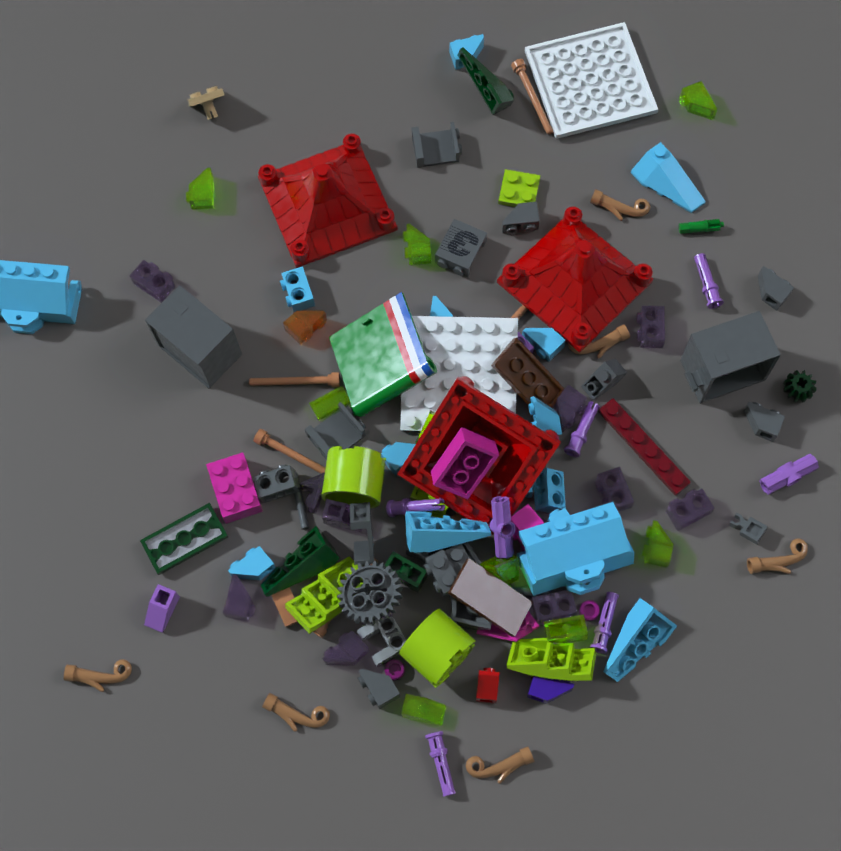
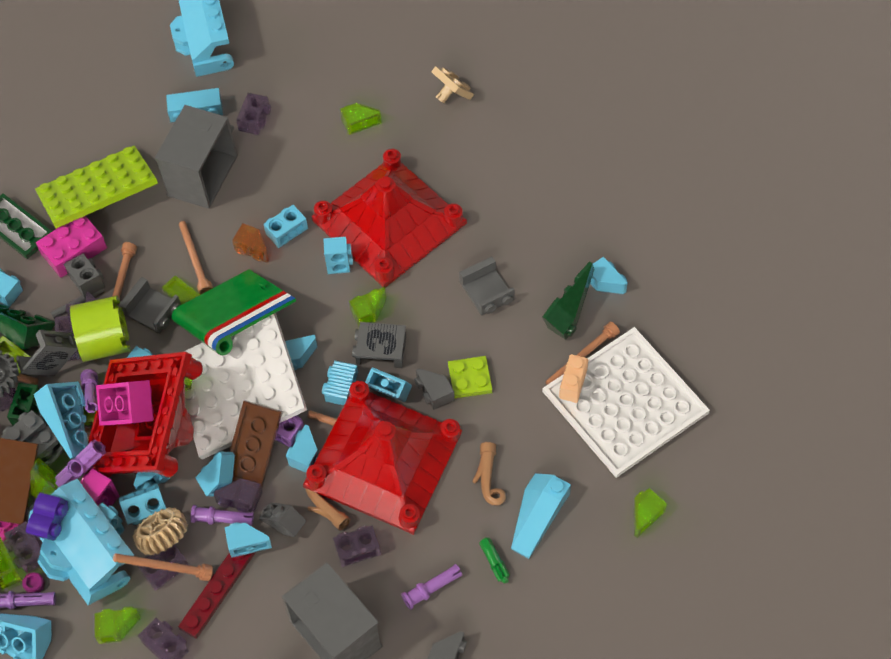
camera: 70 degrees right, 10 degrees down
none -> dark purple brick [26,493,68,541]
none -> lime plate [35,145,158,229]
none -> nougat piece [113,553,213,581]
none -> tan gear [133,507,188,556]
none -> medium azure brick [166,88,223,122]
none -> medium azure slope [224,522,272,557]
none -> medium azure brick [322,360,358,406]
none -> medium azure brick [323,237,353,274]
none -> medium azure brick [365,367,412,402]
none -> light nougat brick [559,354,588,403]

